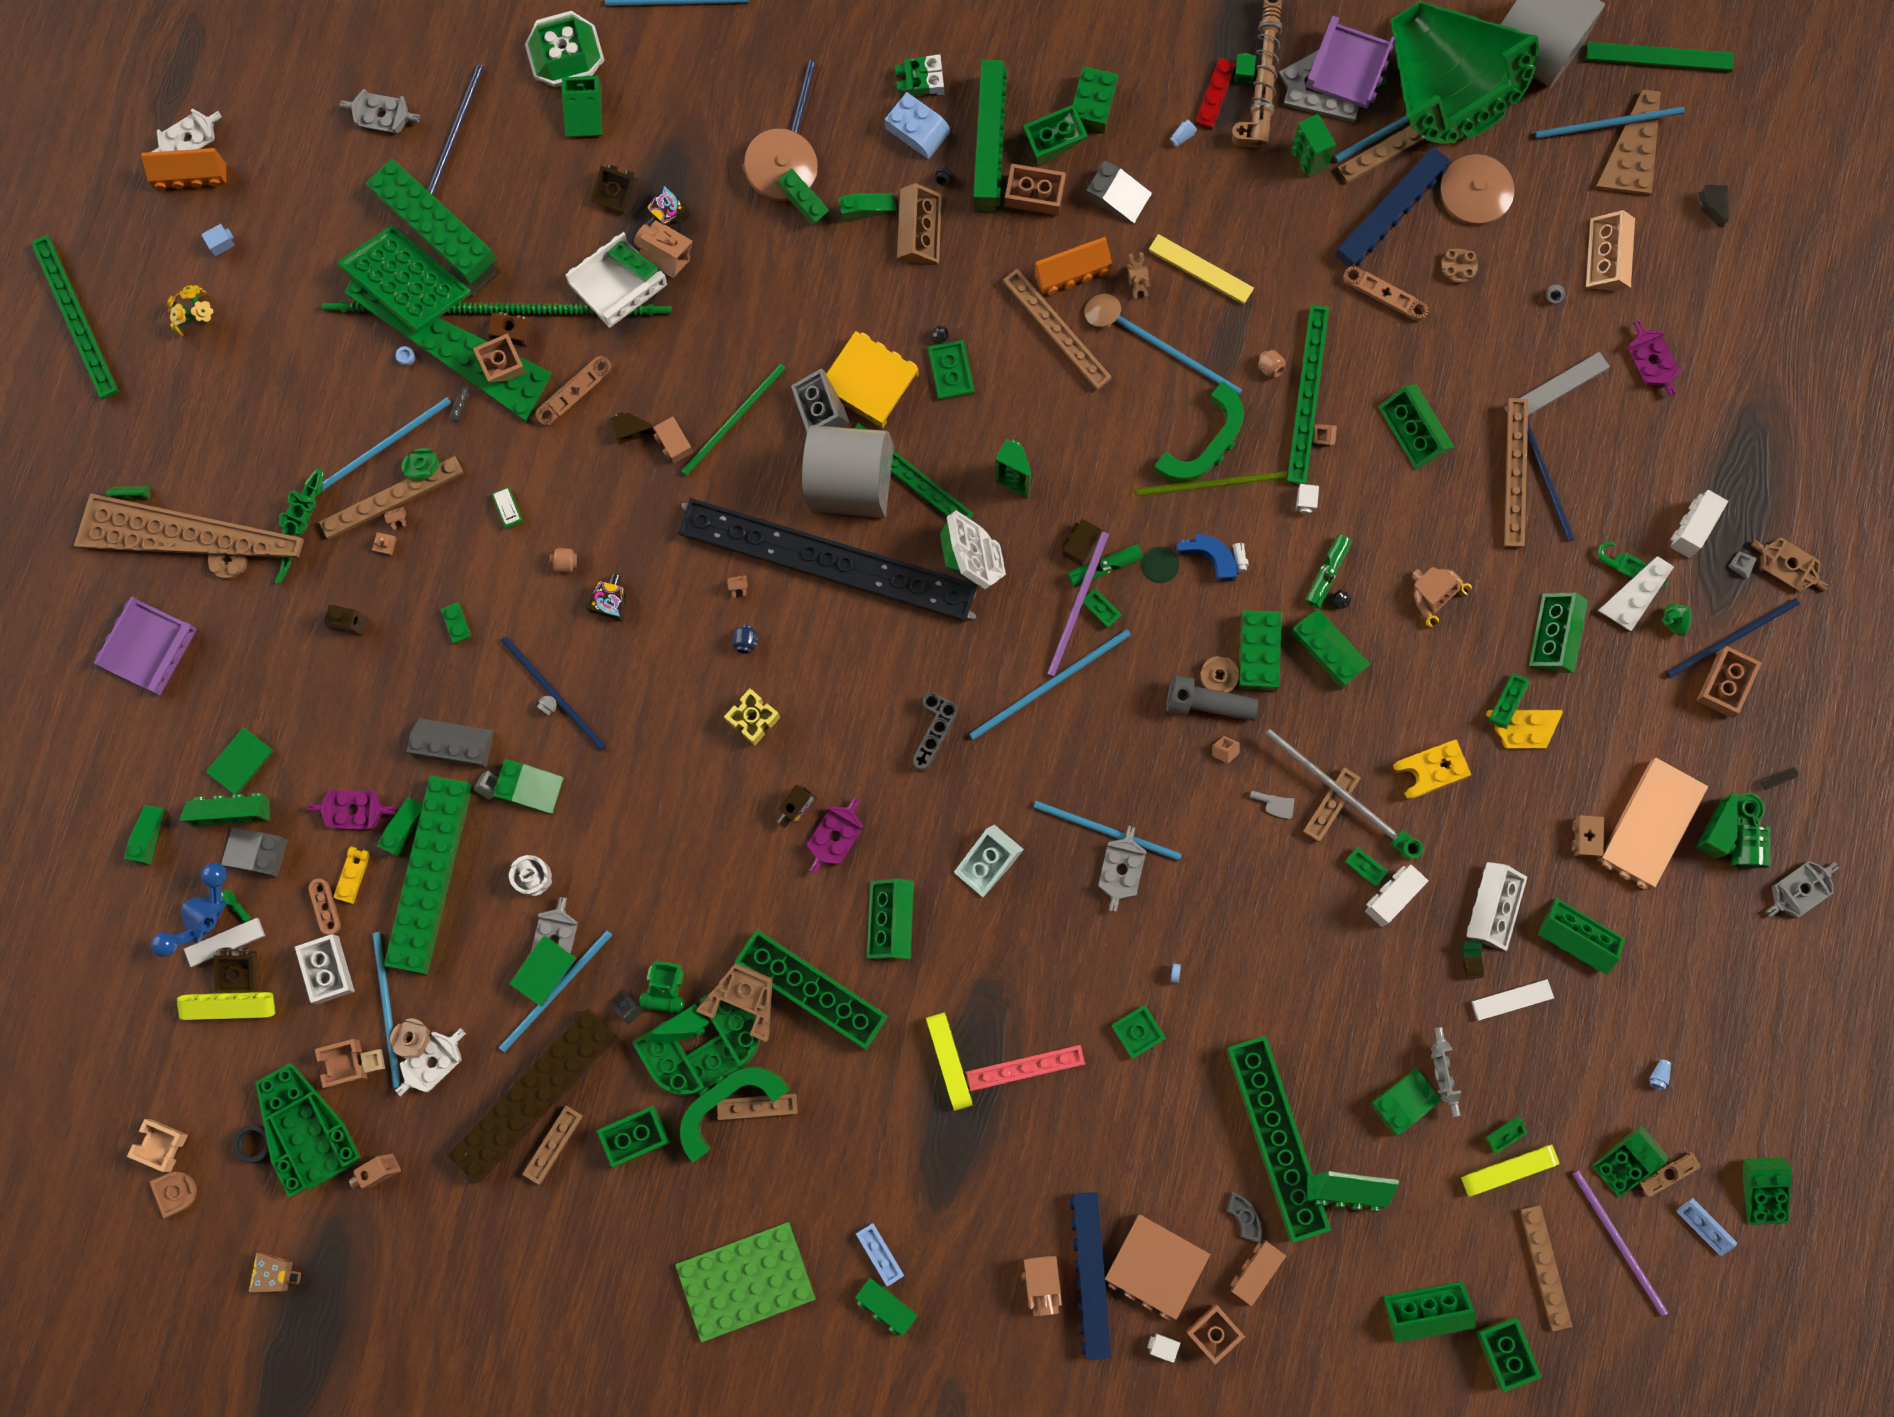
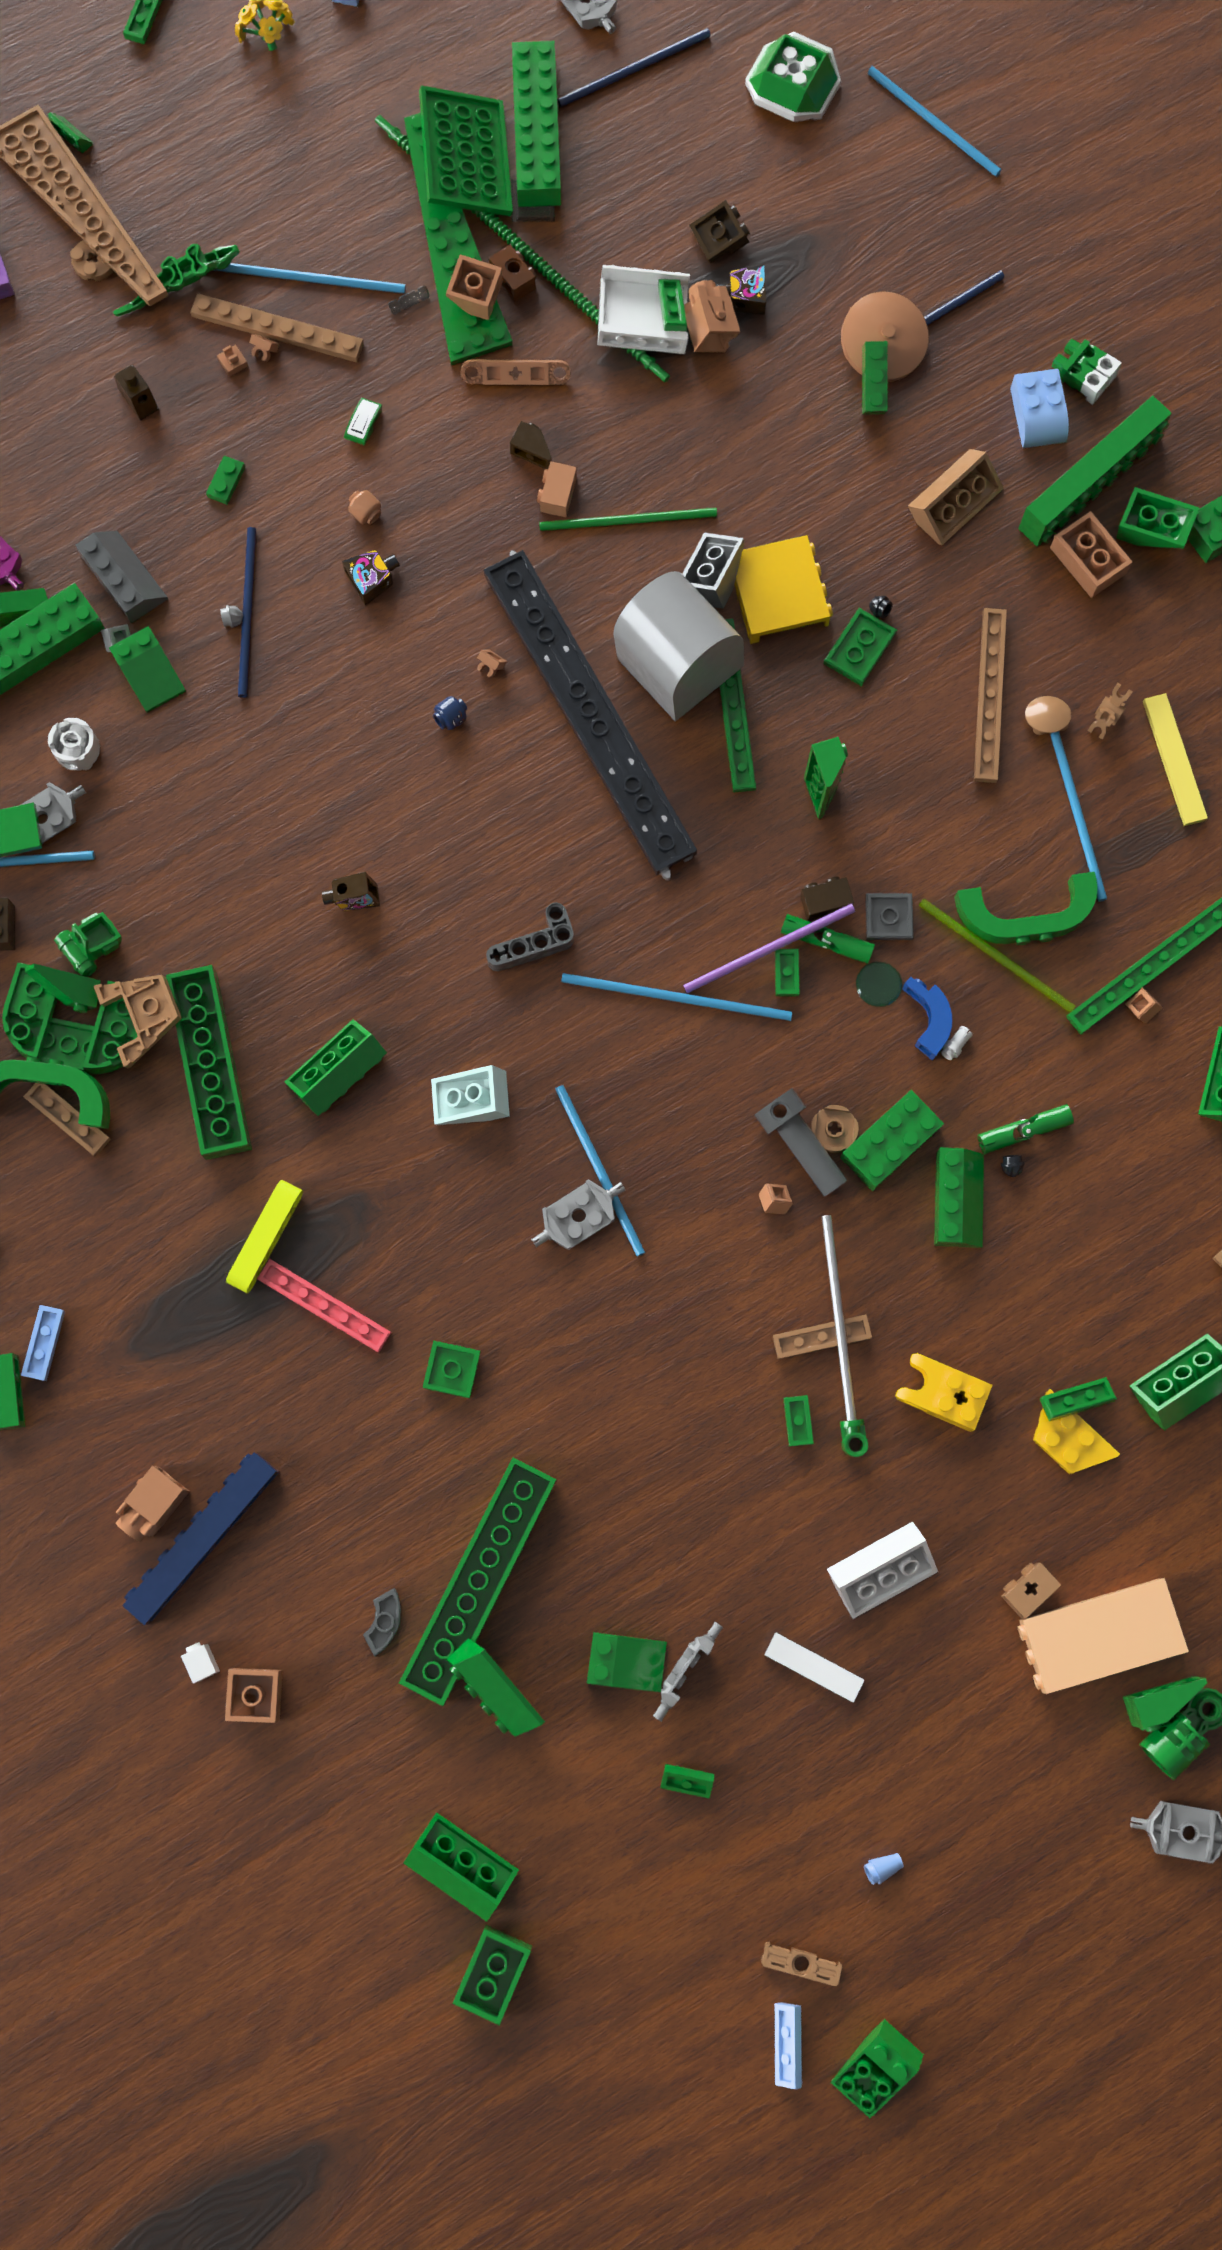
camera: 40 degrees right, 0 degrees up
light blue tile [395,346,415,366] -> none
green tile [402,448,439,481] -> none
green slope [562,76,602,138] -> none
clear smoke slope [609,989,643,1024] -> none
light yellow brick [724,689,780,746] -> none
magenta plate [807,797,863,874] -> none
green slope [838,193,897,223] -> none
black plate [935,167,953,186] -> none
white piece [940,510,1006,589] -> none
orange slope [1035,237,1112,295] -> none
slope [1086,160,1152,224] -> none
nougat panel [1105,1214,1211,1321] -> none
light blue tile [1171,963,1181,984] -> none
nougat brick [1230,1241,1286,1306] -> none
light grey piece [1250,791,1295,819] -> none
nougat head [1258,350,1286,378] -> none
white brick [1296,484,1319,515] -> none
white brick [1365,865,1428,927] -> none
nougat torso [1412,567,1472,628] -> none
leg [1460,941,1484,979] -> none
neon yellow beam [1461,1145,1560,1197] -> none
medium nougat plate [1520,1205,1572,1331] -> none
green slope [1538,898,1625,975] -> none
medium lavender piece [1572,1170,1669,1317] -> none
green slope [1592,1125,1668,1198] -> none
none -> dark grey tile [865,893,913,940]

